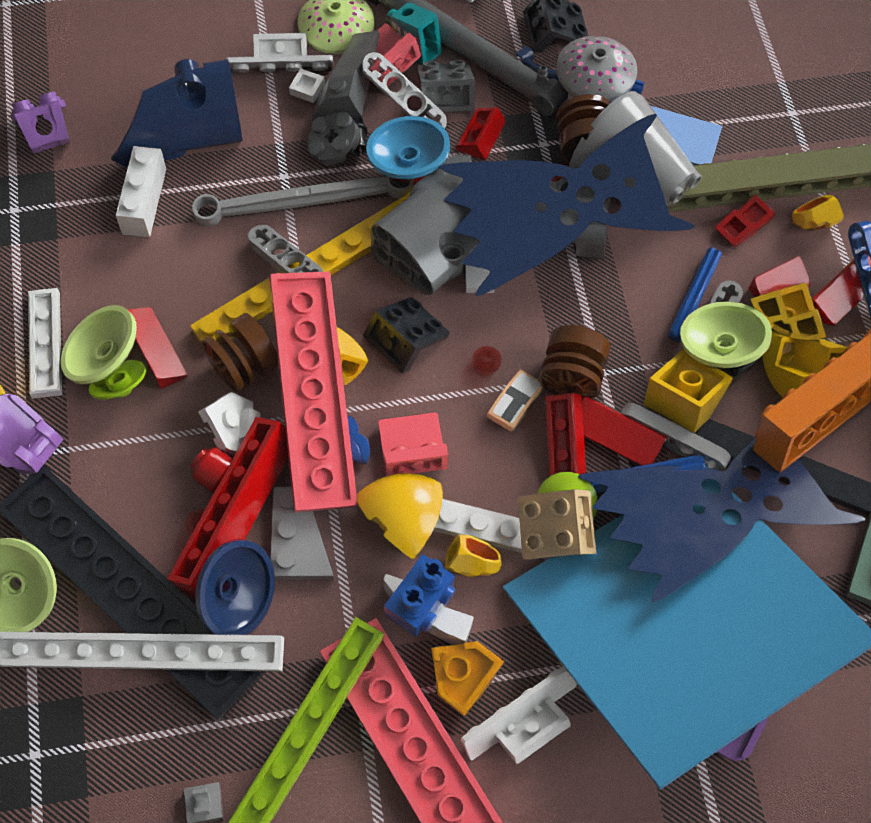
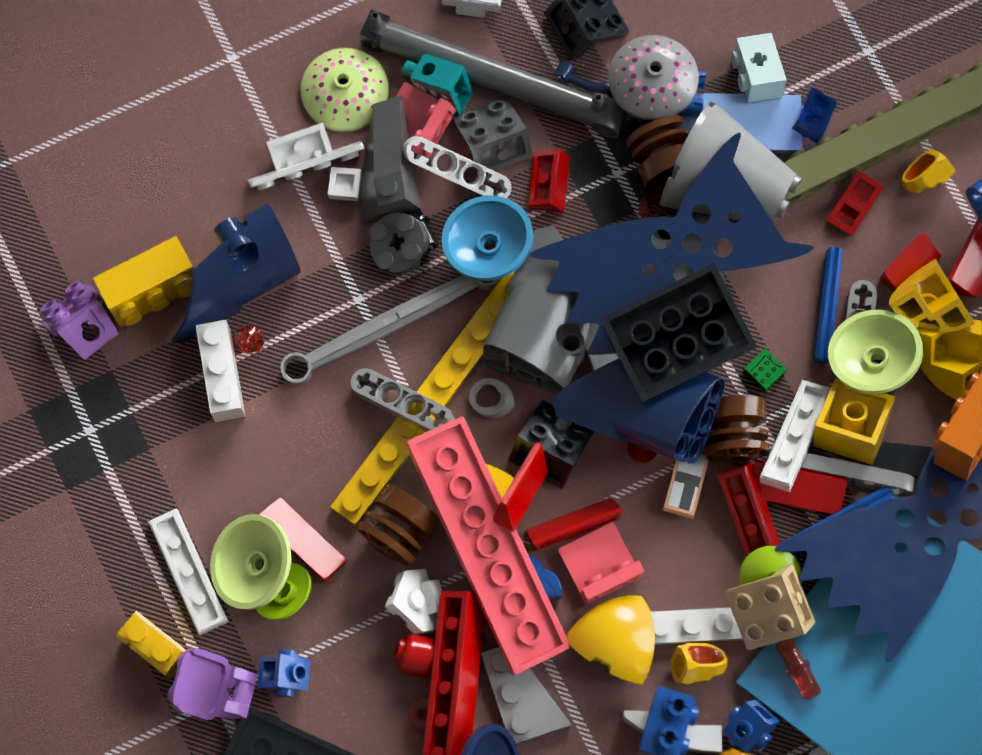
camera: 15 degrees left, 10 degrees up
none -> yellow brick [93,236,194,327]
none -> clear red plate [234,325,264,353]
none -> blue brick [257,650,310,698]
none -> light grey piece [469,378,514,419]
none -> red slope [492,442,548,532]
none -> red slope [526,498,622,552]
none -> dark blue panel [552,359,725,464]
none -> black slope [600,263,757,403]
none -> blue brick [722,699,780,753]
none -> light aqua brick [731,33,786,103]
none -> green tile [743,348,787,392]
none -> white tile [760,380,831,492]
none -> clear red axle [775,638,821,700]
none -> clear blue plate [792,87,838,143]

